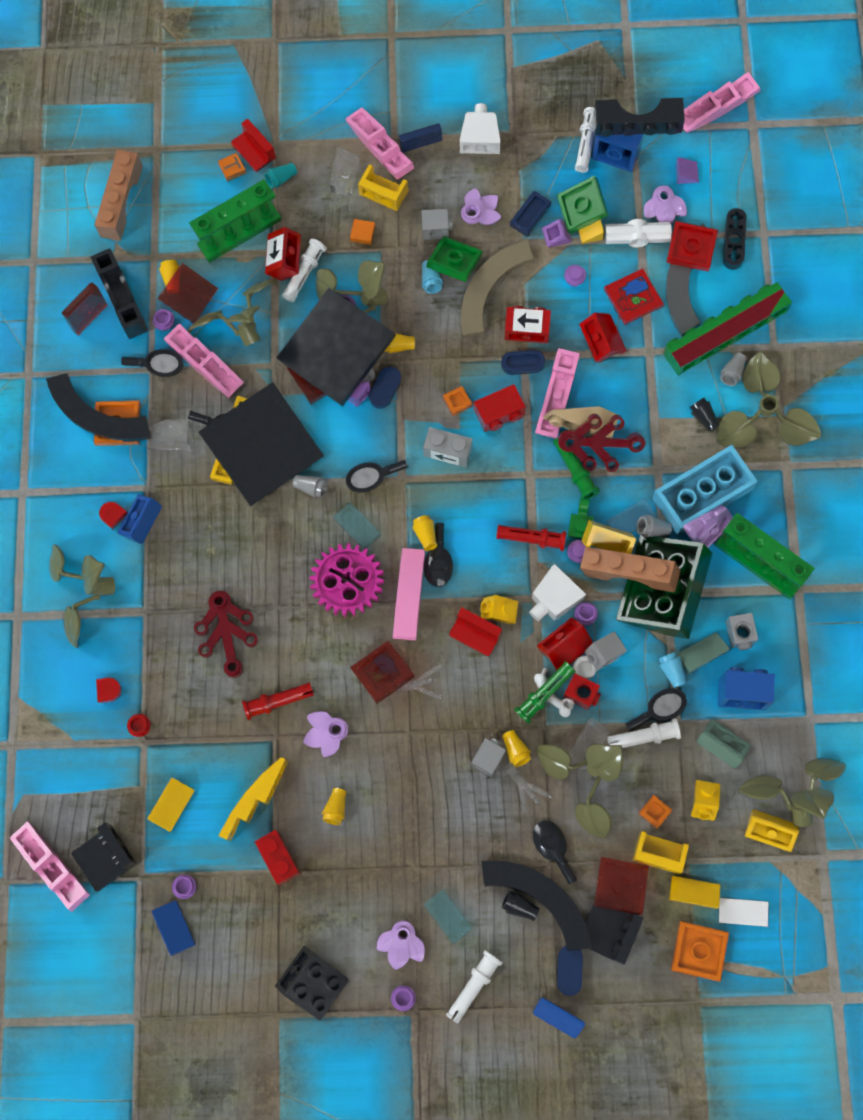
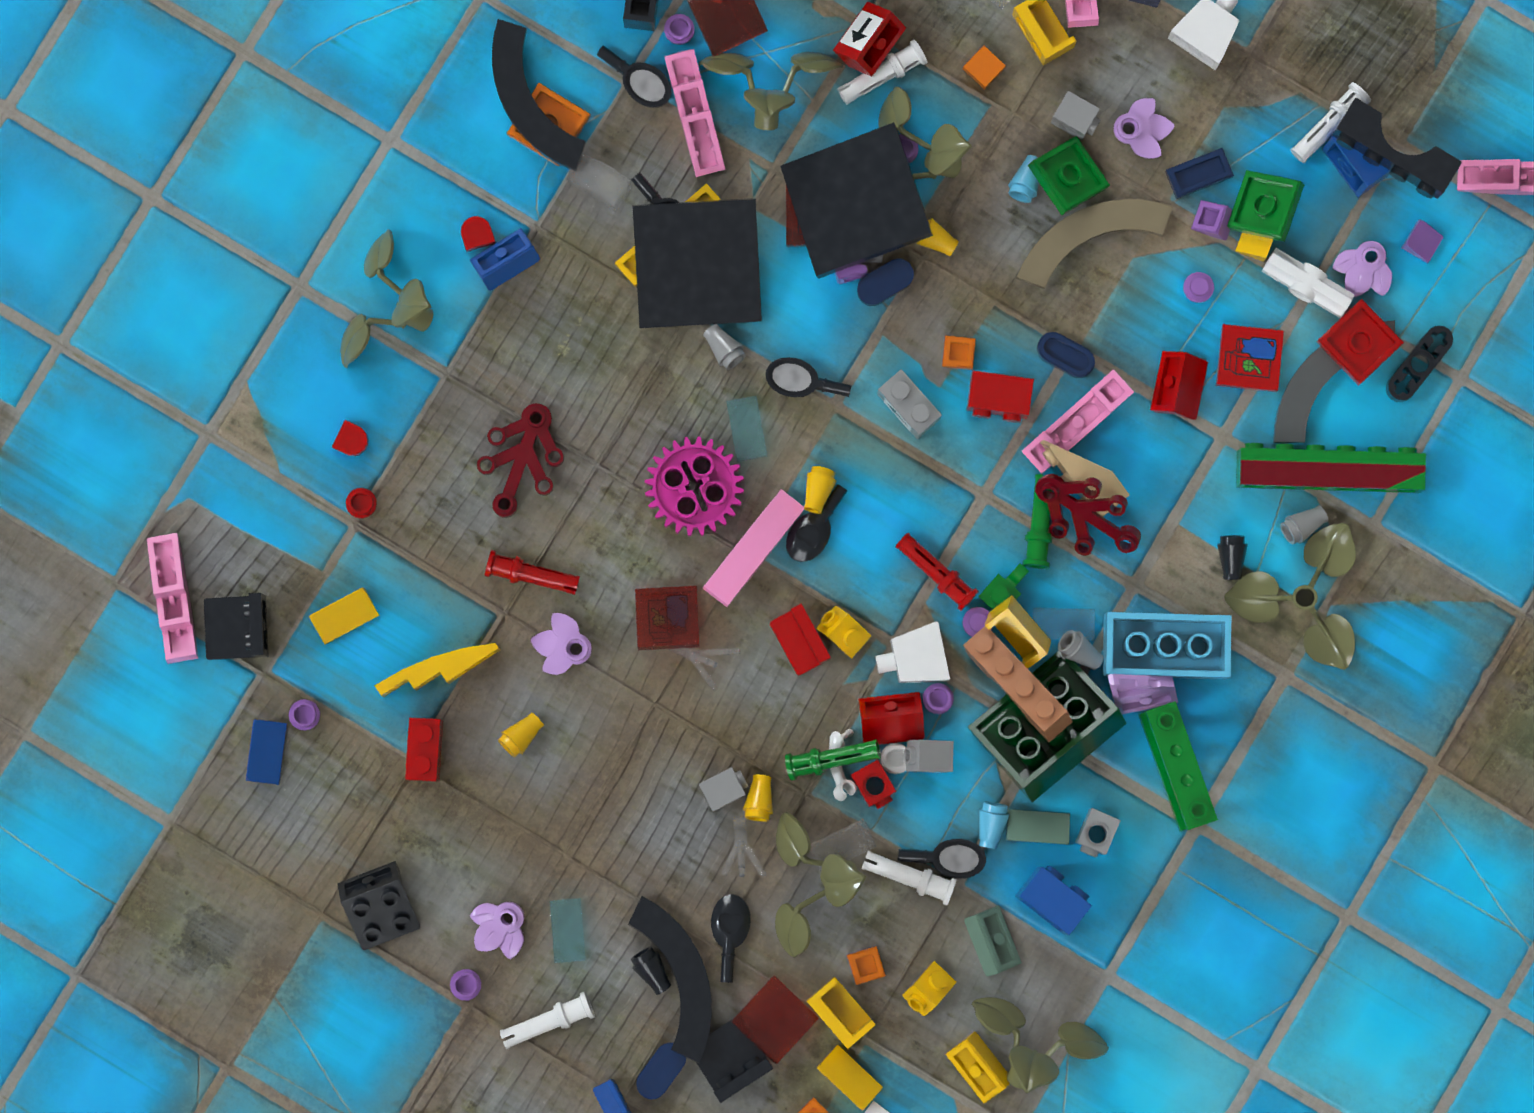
camera: 25 degrees right, 10 degrees up
brick [504,306,551,343] -> none

